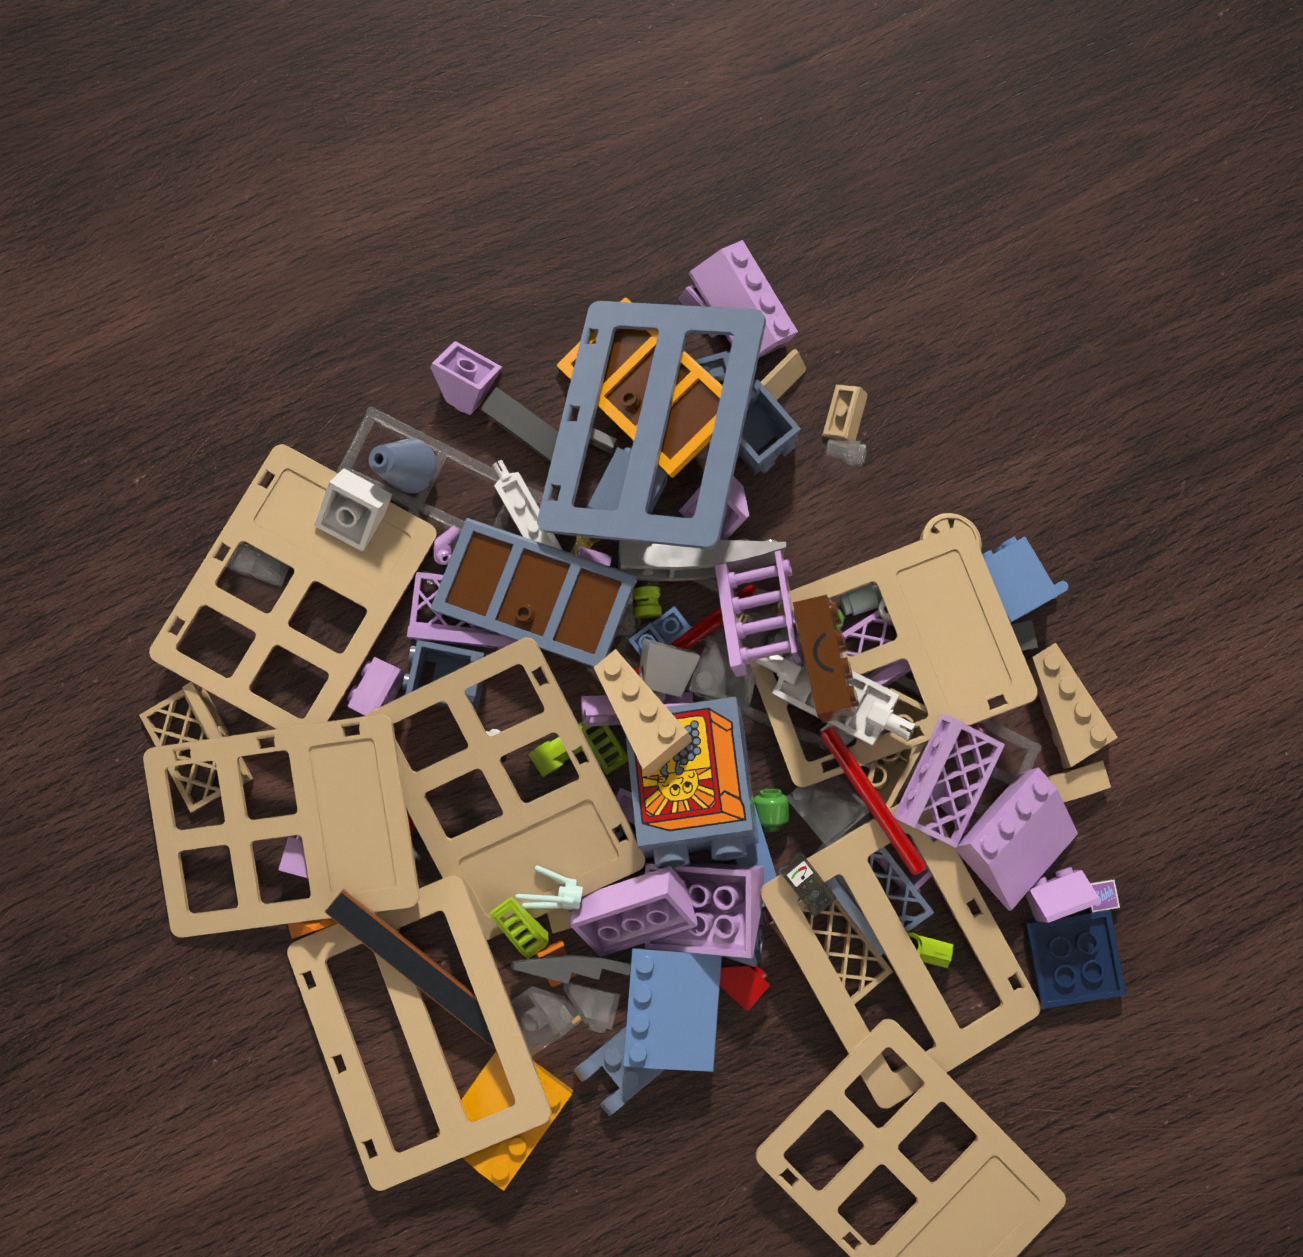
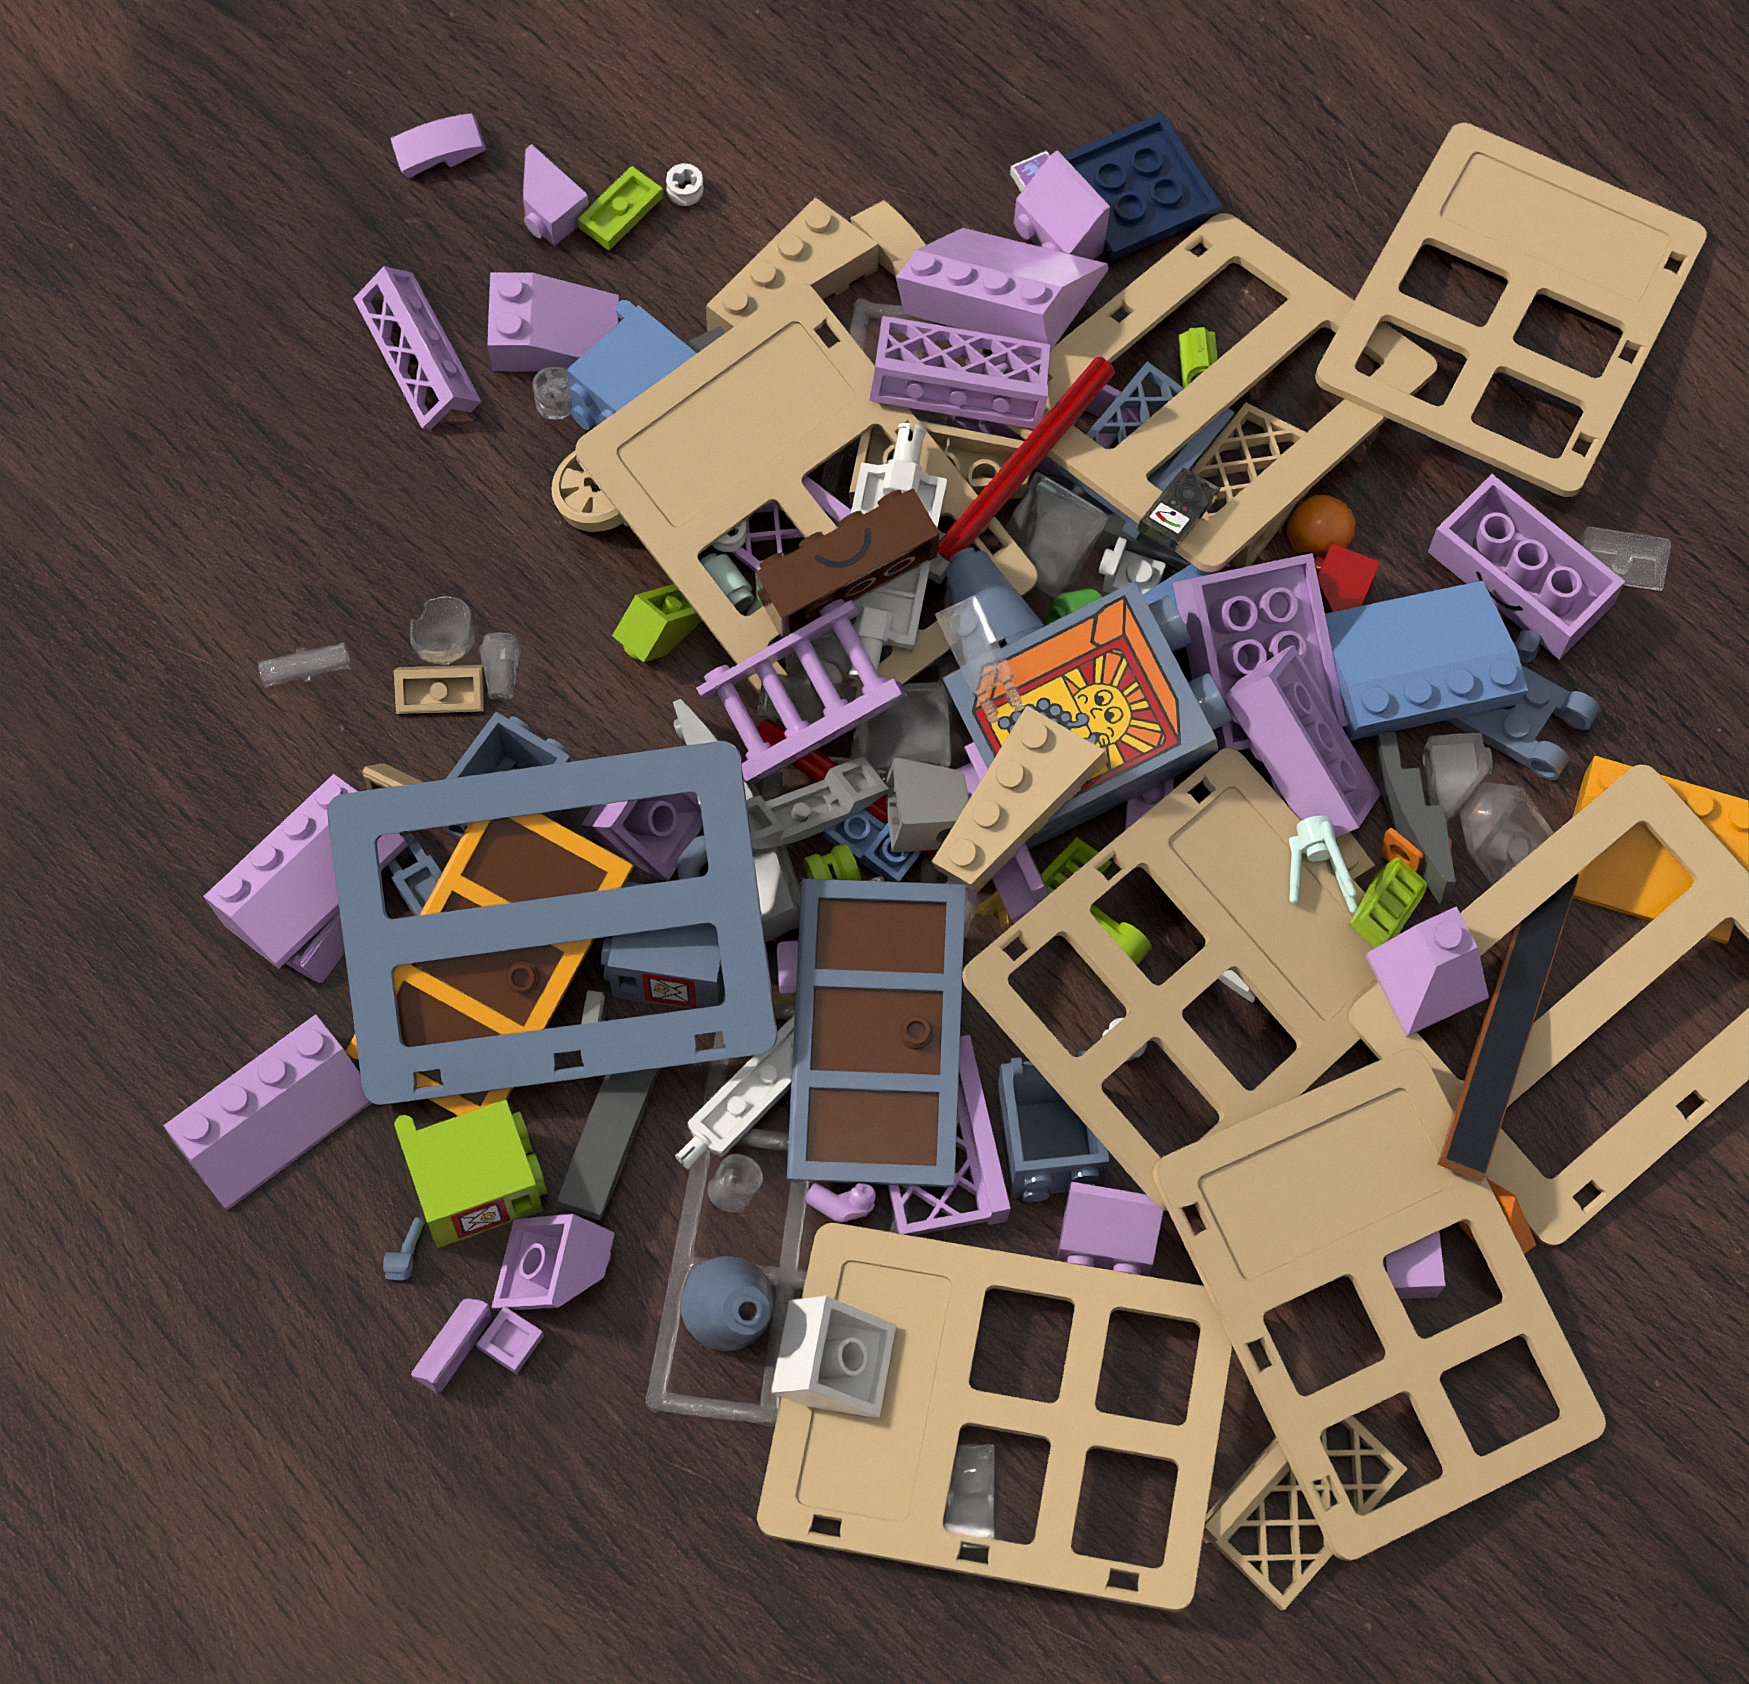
camera: 105 degrees left, 15 degrees down
none -> lavender slope [163,1014,372,1211]
none -> clear pin [258,641,351,688]
none -> lavender fence [353,266,482,430]
none -> sand blue hand [383,1218,425,1280]
none -> lavender slope [391,113,486,179]
none -> lime container [395,1100,547,1248]
none -> clear hair [410,596,475,665]
none -> lavender slope [411,1298,492,1394]
none -> lavender plate [476,1306,544,1375]
none -> lavender slope [487,273,619,371]
none -> lavender slope [523,145,589,246]
none -> clear wheel [532,366,572,420]
none -> lime plate [577,166,663,251]
none -> lime slope [612,584,702,662]
none -> white bush [666,163,703,206]
none -> clear wheel [708,1154,763,1213]
none -> light grey slope [746,756,889,849]
none -> clear hinge [935,595,1025,724]
none -> sand blue cone [946,547,1045,665]
none -> white bracket [1098,537,1166,594]
none -> orange hair [1286,495,1356,558]
none -> lavender slope [1365,906,1489,1037]
none -> lavender brick [1428,474,1625,660]
none -> sand blue hand [1513,630,1541,663]
none -> clear slope [1580,527,1671,591]

